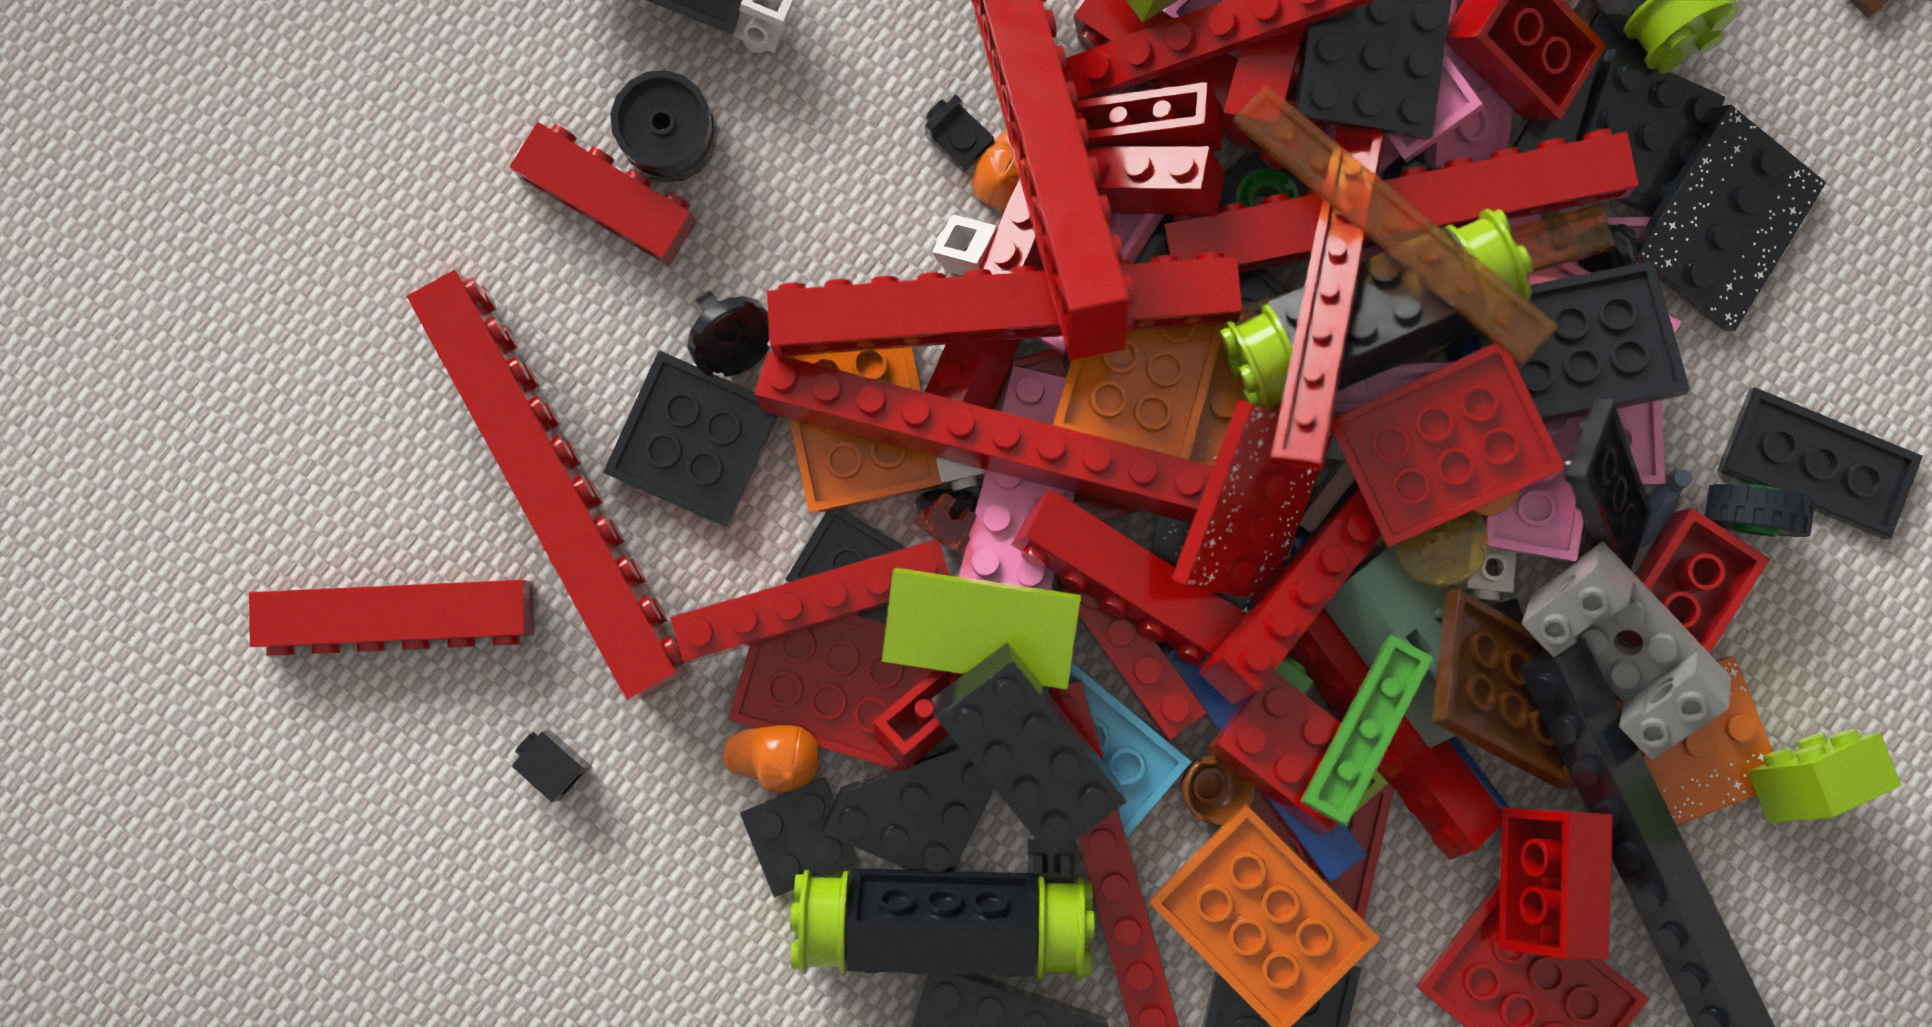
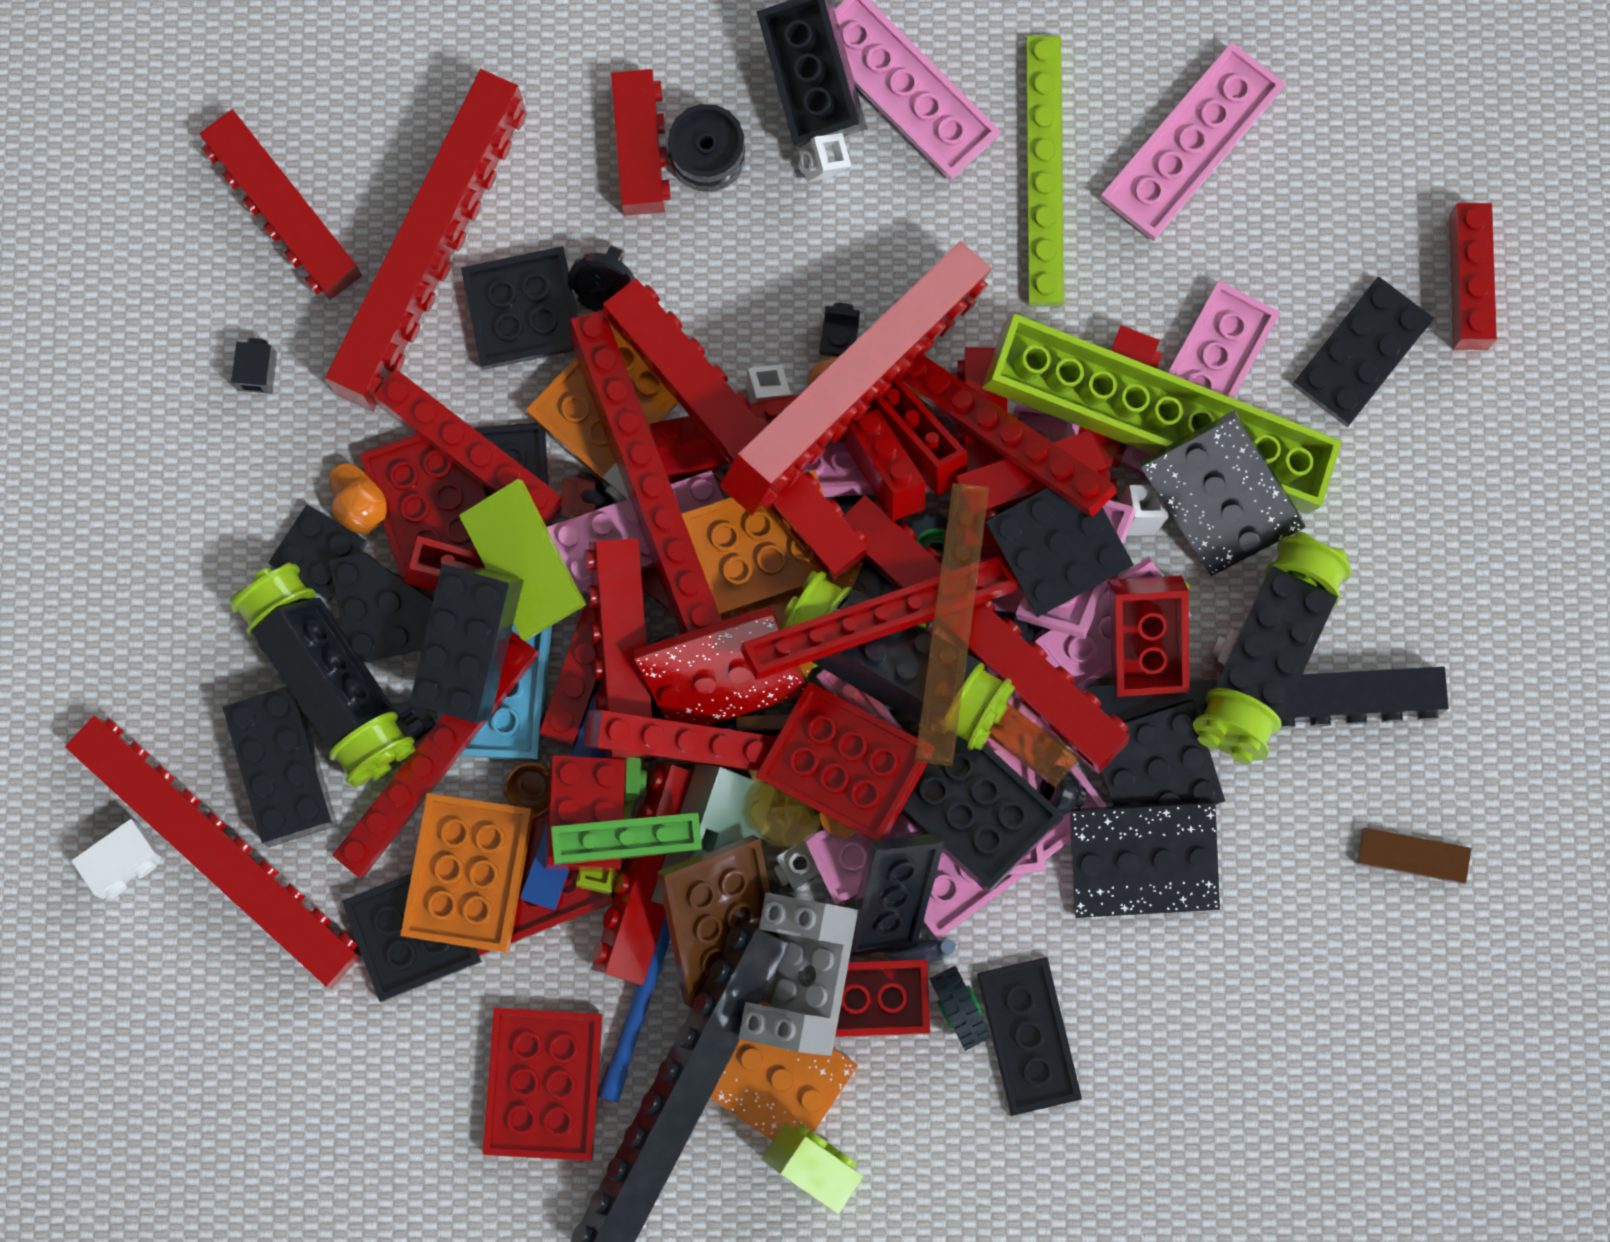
camera: 55 degrees right, 5 degrees down
red brick [1498,807,1612,960] -> none

